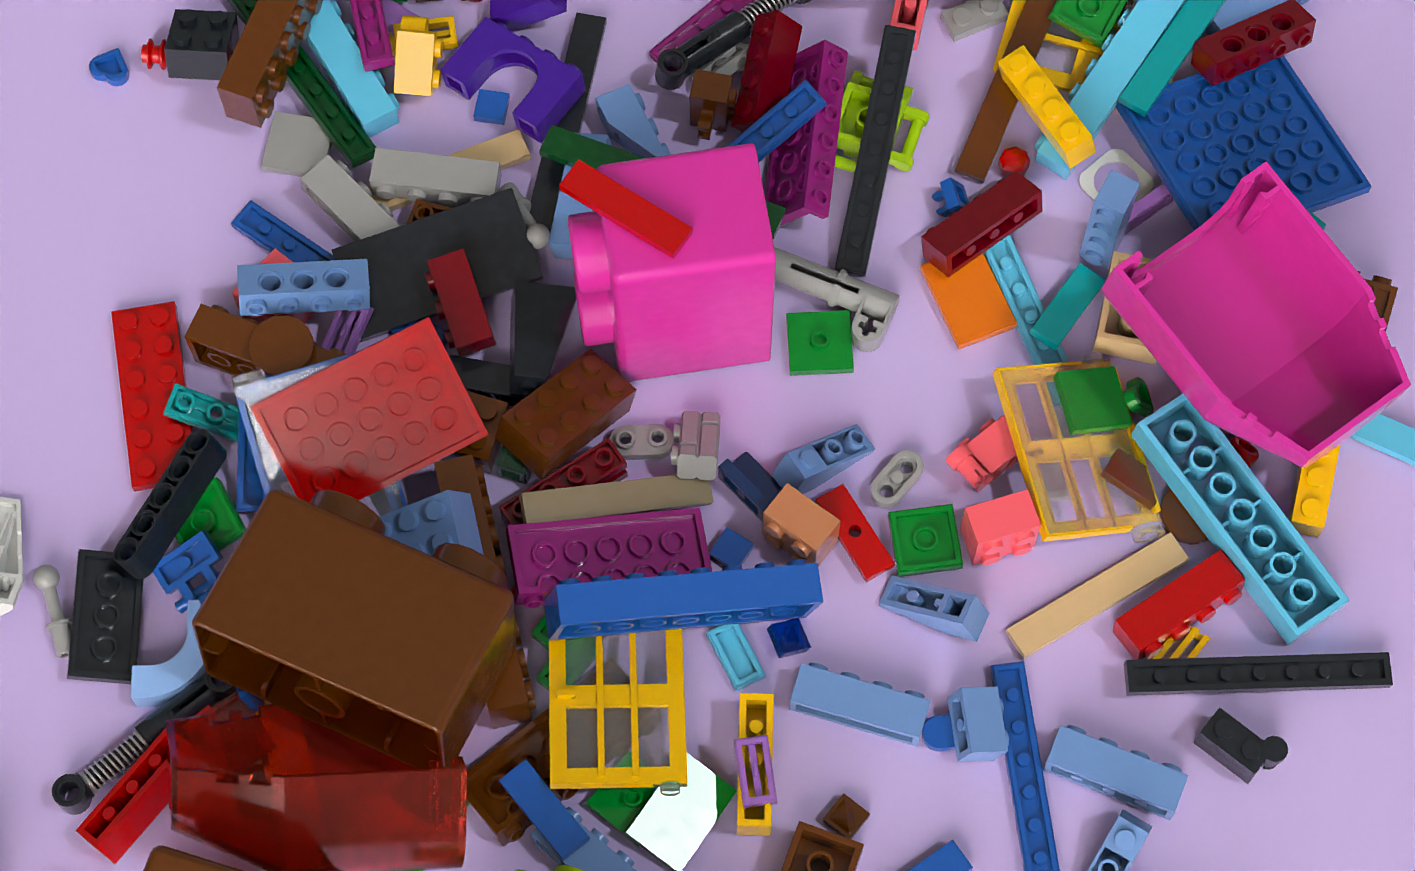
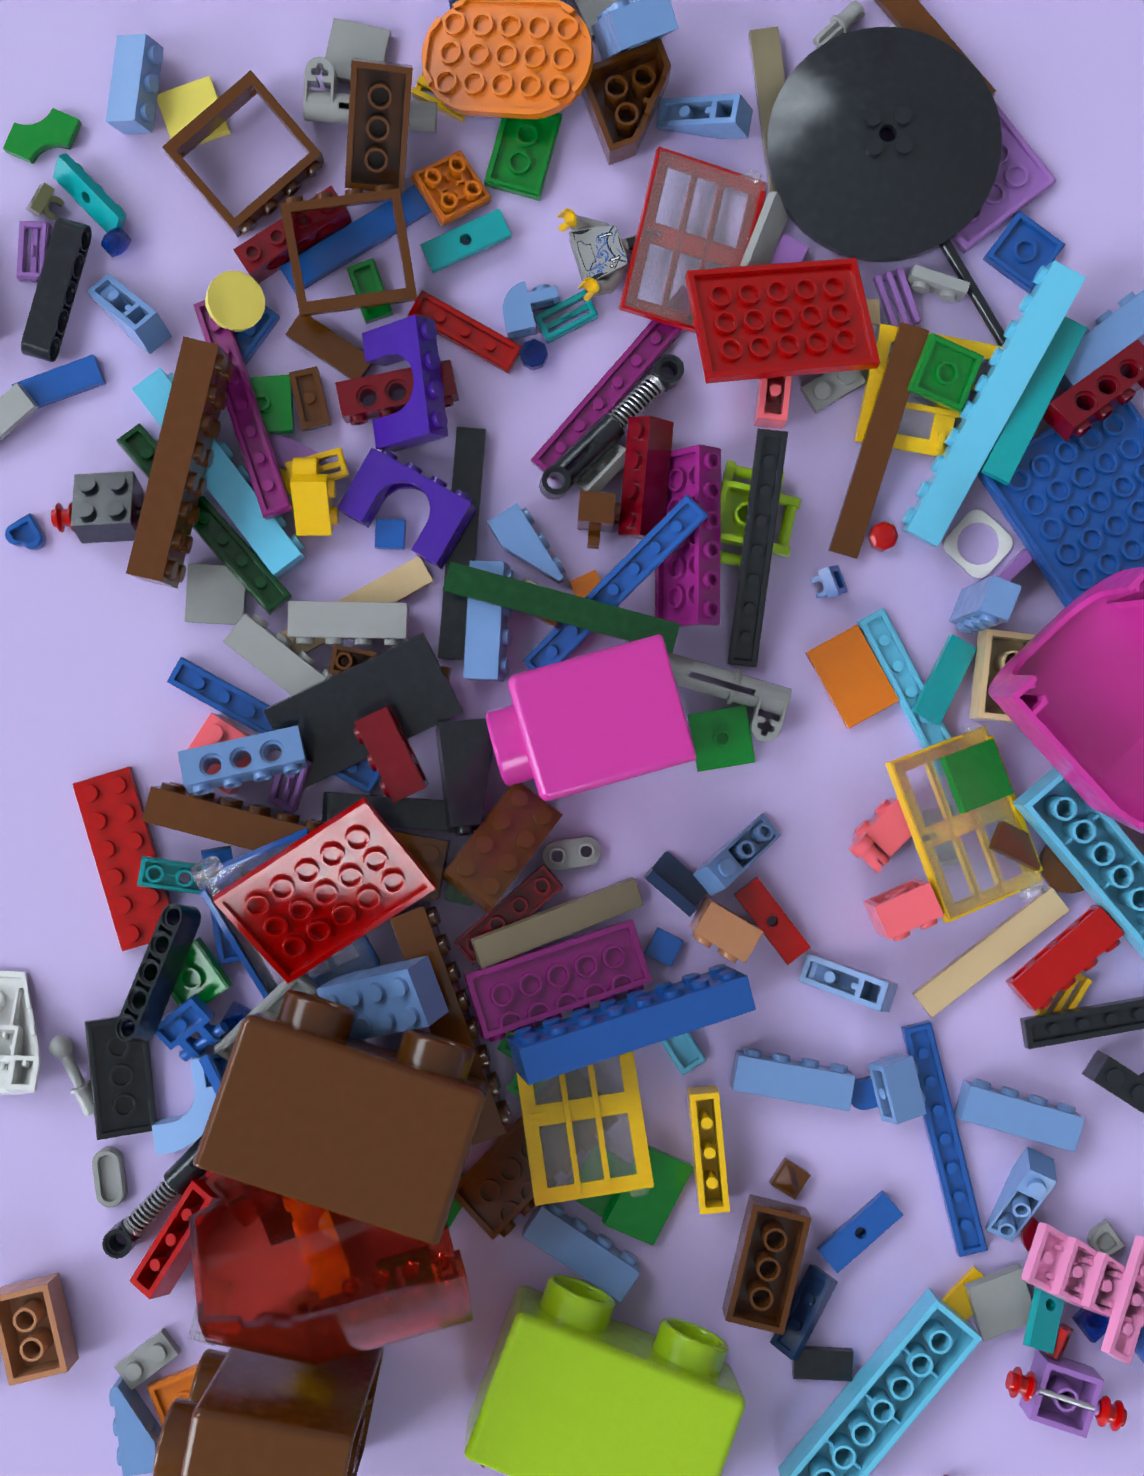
camera: 10 degrees left, 20 degrees up
reddish brown tile [249,315,315,377] -> none
light grey pin [499,182,550,249] -> none
blue tile [499,759,590,861] -> none
red tile [559,159,693,259] -> none
brick [671,411,721,481] -> none
medium lavender tile [734,735,777,808] -> none
clear blue tile [767,618,811,658] -> none
light grey plate [870,450,924,508] -> none
green plate [888,504,963,577] -> none
dark red brick [921,170,1043,277] -> none
yellow brick [997,45,1096,169] -> none
green tile [1124,377,1154,417] -> none
none -> light grey tile [92,1146,128,1208]

